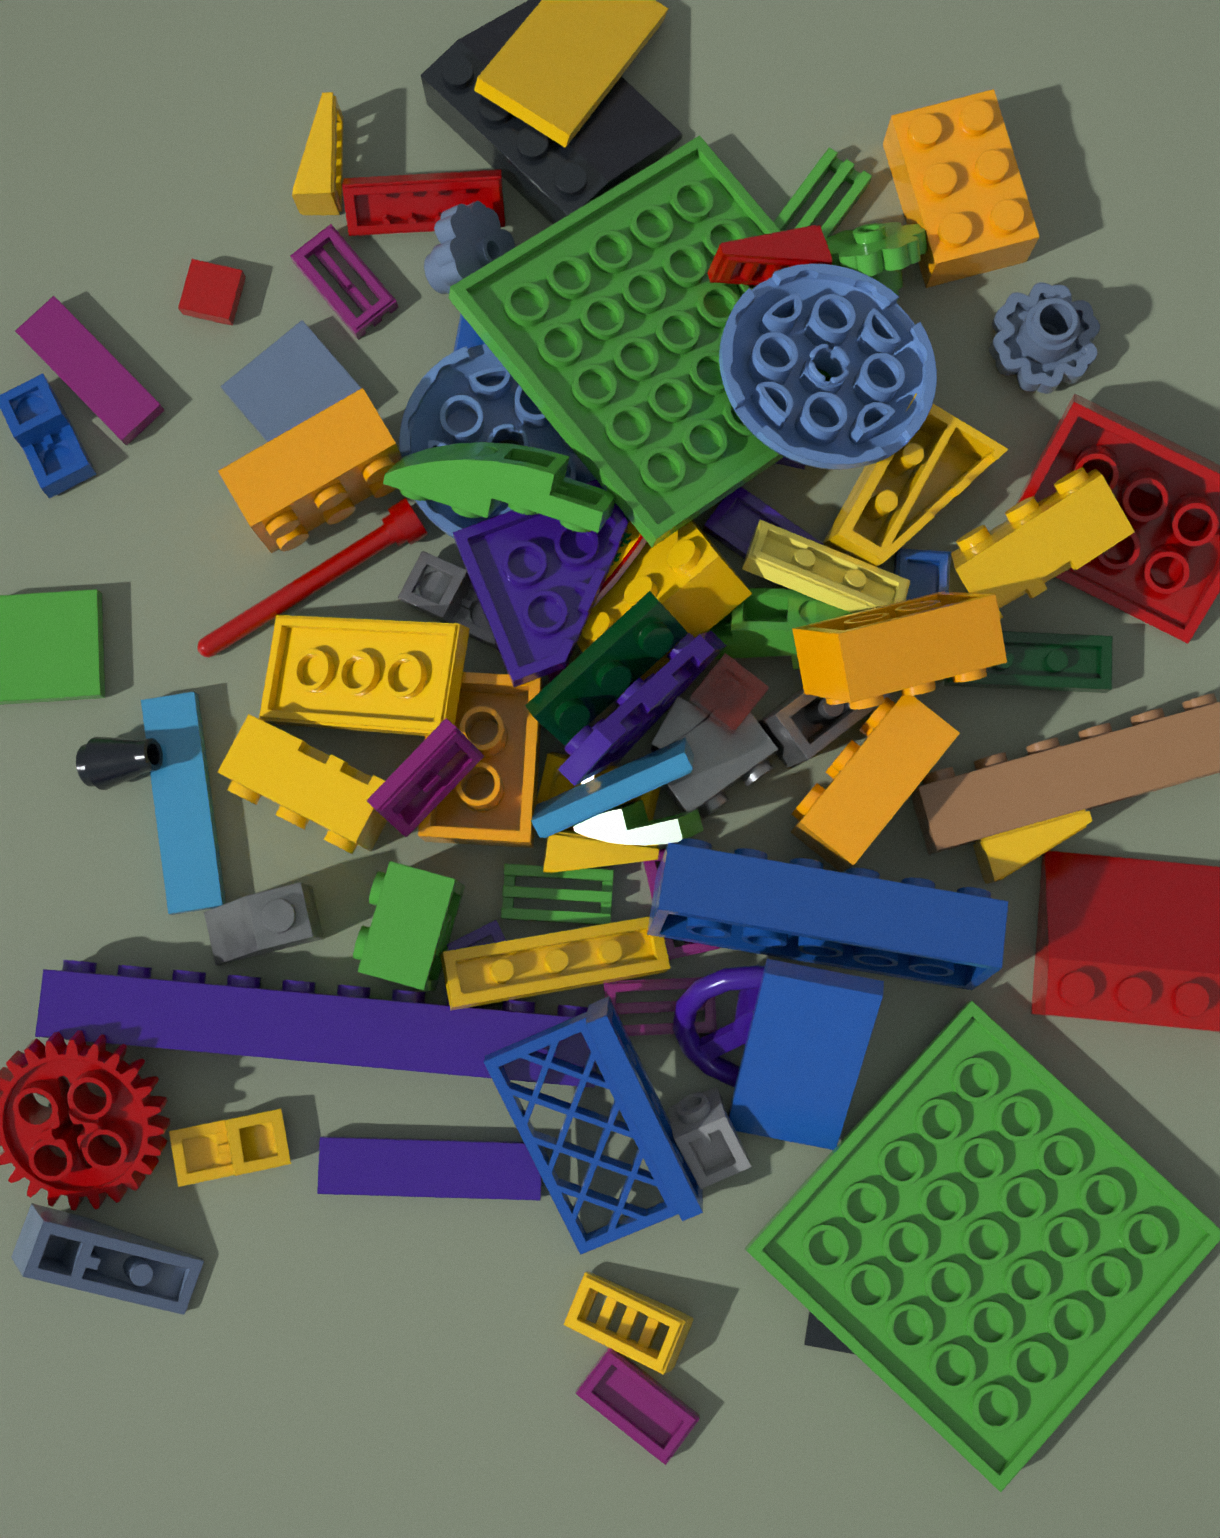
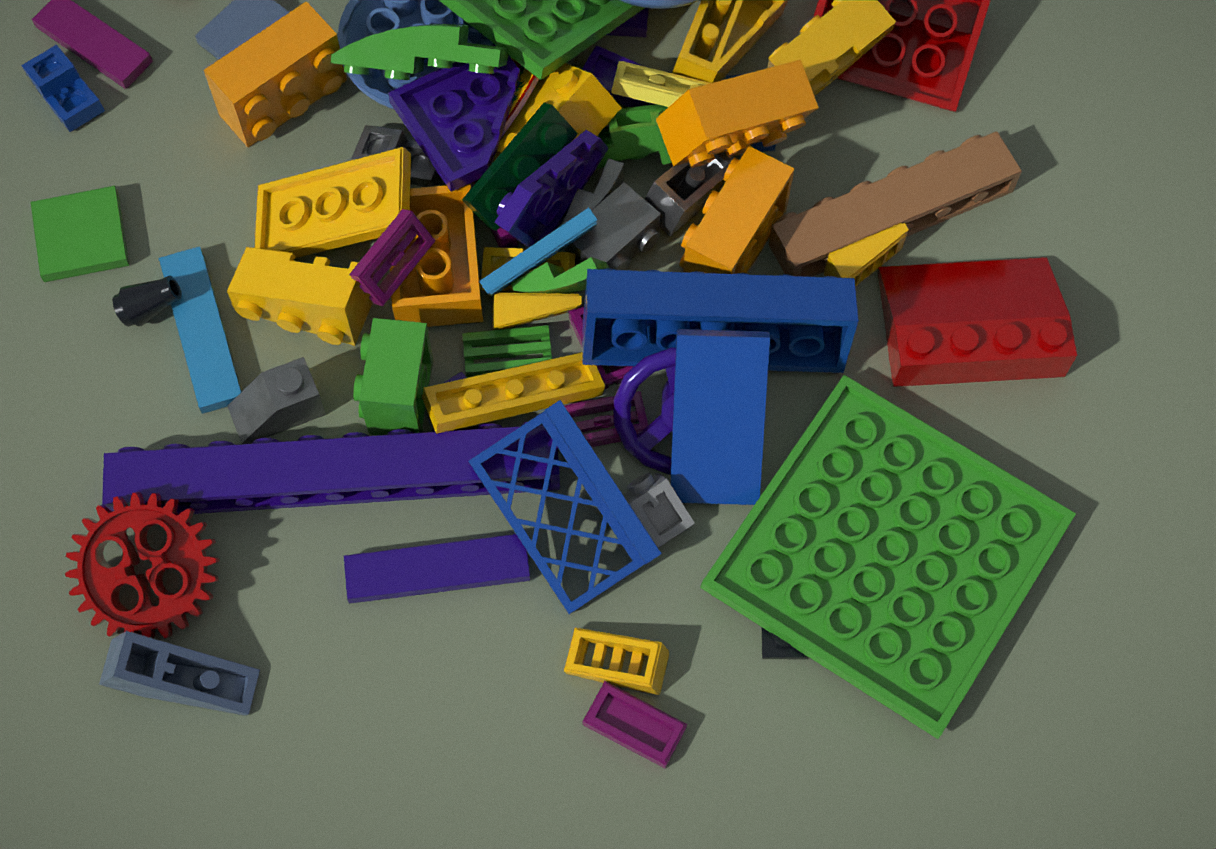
camera: 15 degrees left, 15 degrees down
yellow slope [169,1109,291,1187] -> none
red piece [197,498,428,658] -> none
clear red plate [690,653,769,734] -> none
dark green plate [944,631,1113,693] -> none

